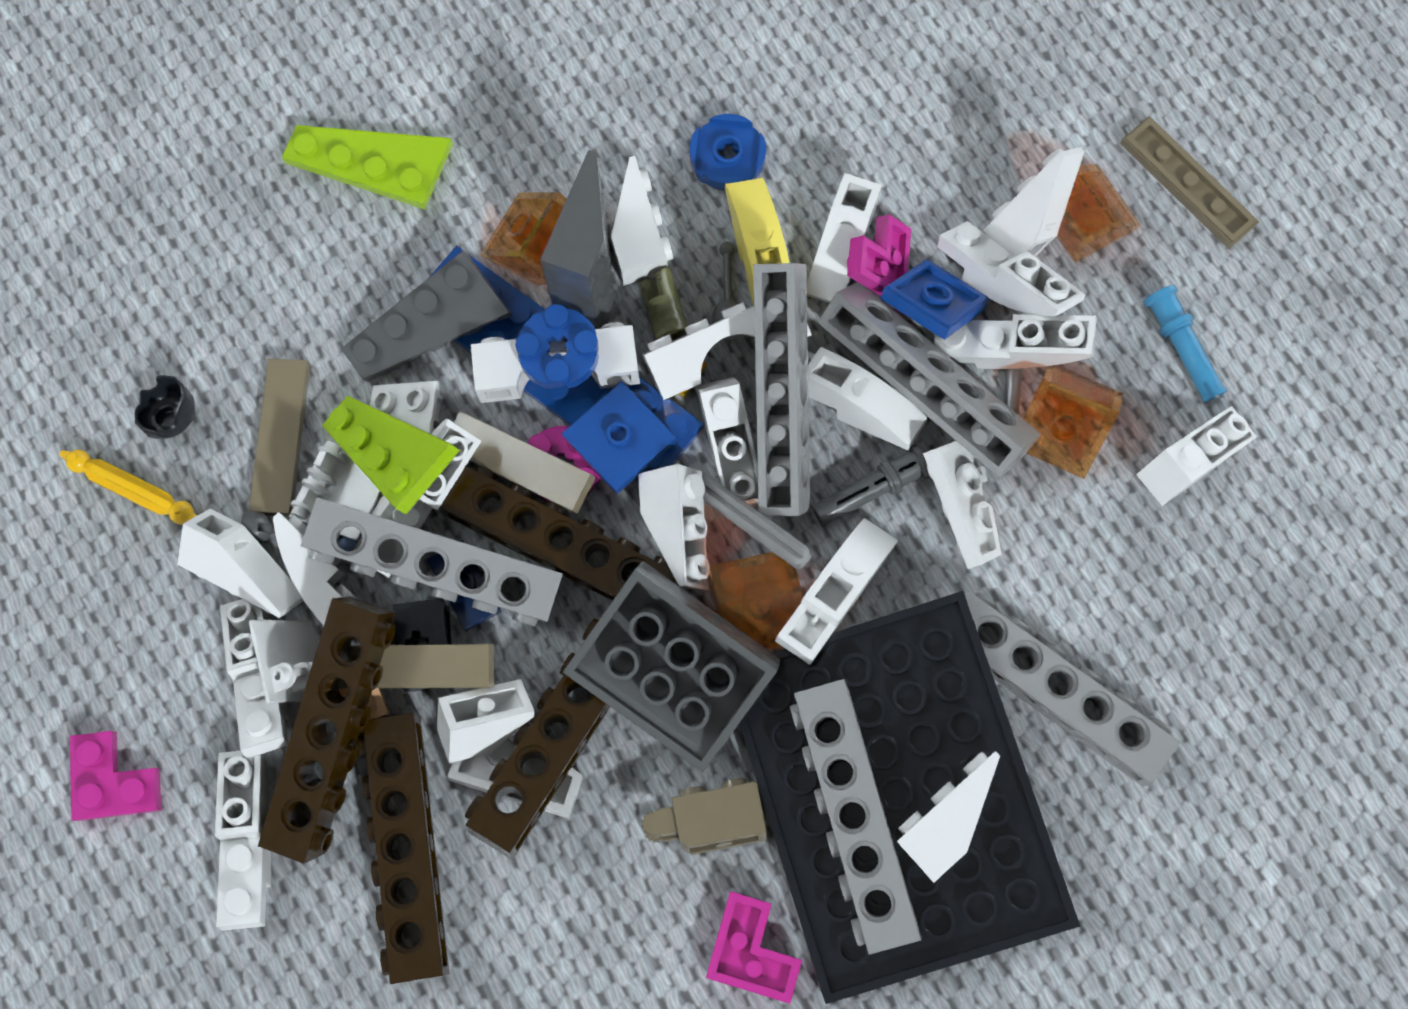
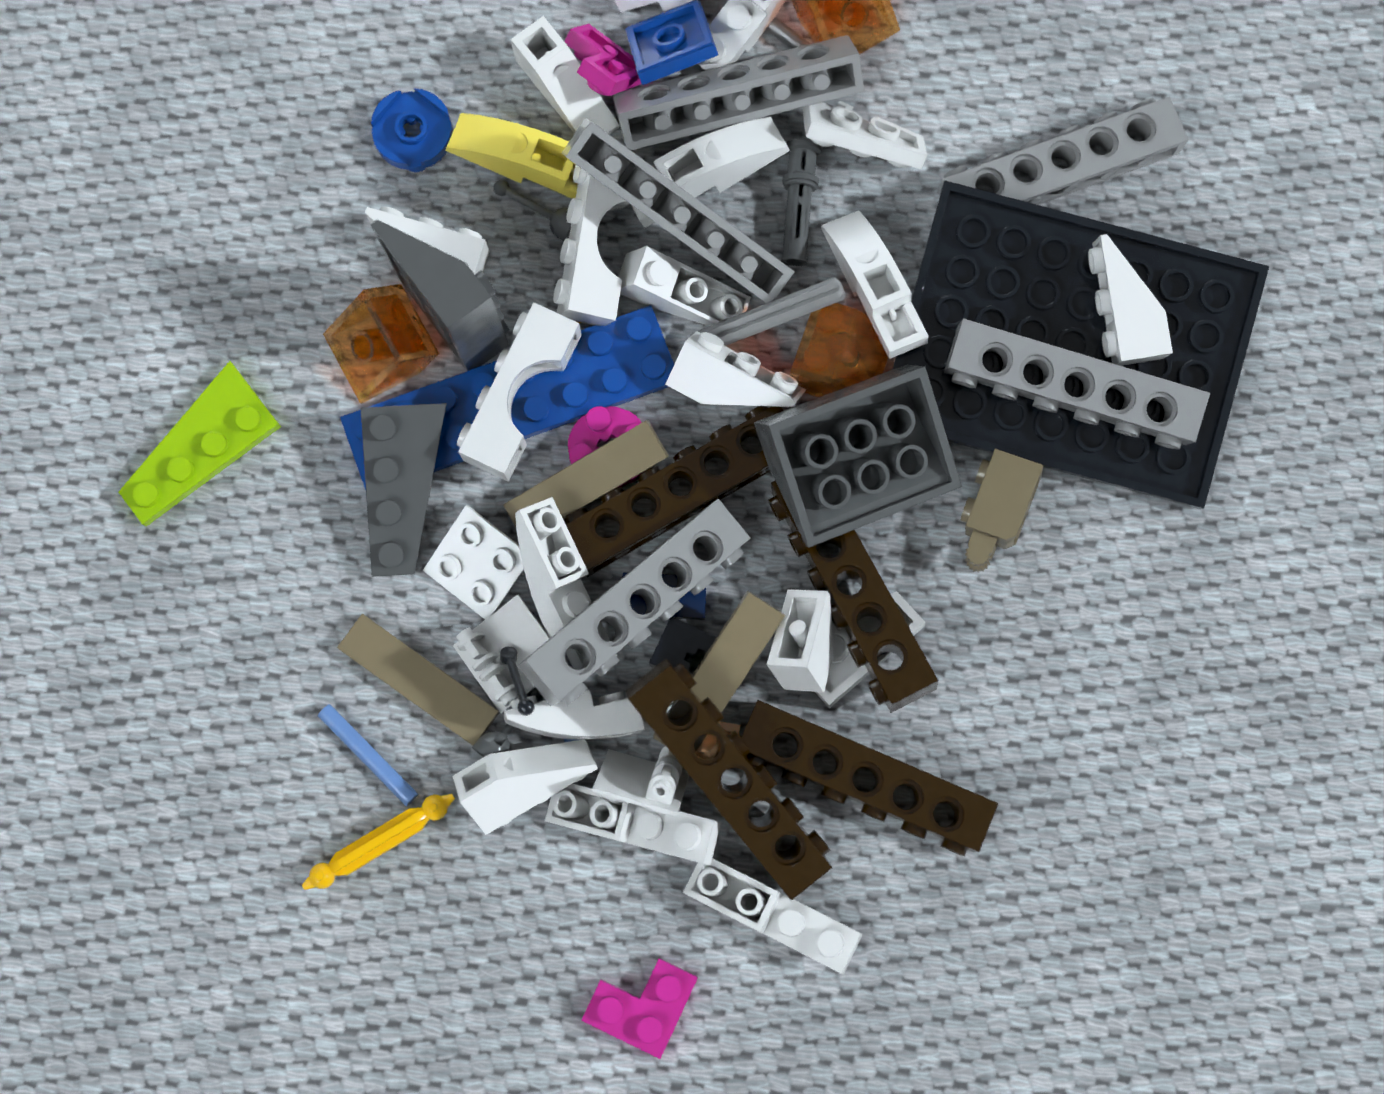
camera: 60 degrees left, 5 degrees up
black hair [134,375,196,439] -> none
lime wing [322,395,460,514] -> none
blue plate [515,304,599,389] -> none
blue plate [561,381,677,495] -> none
olive hinge [639,266,687,341] -> none
dark pink plate [706,891,802,1004] -> none
none -> medium blue bar [318,704,419,807]
none -> black hinge [500,647,535,716]

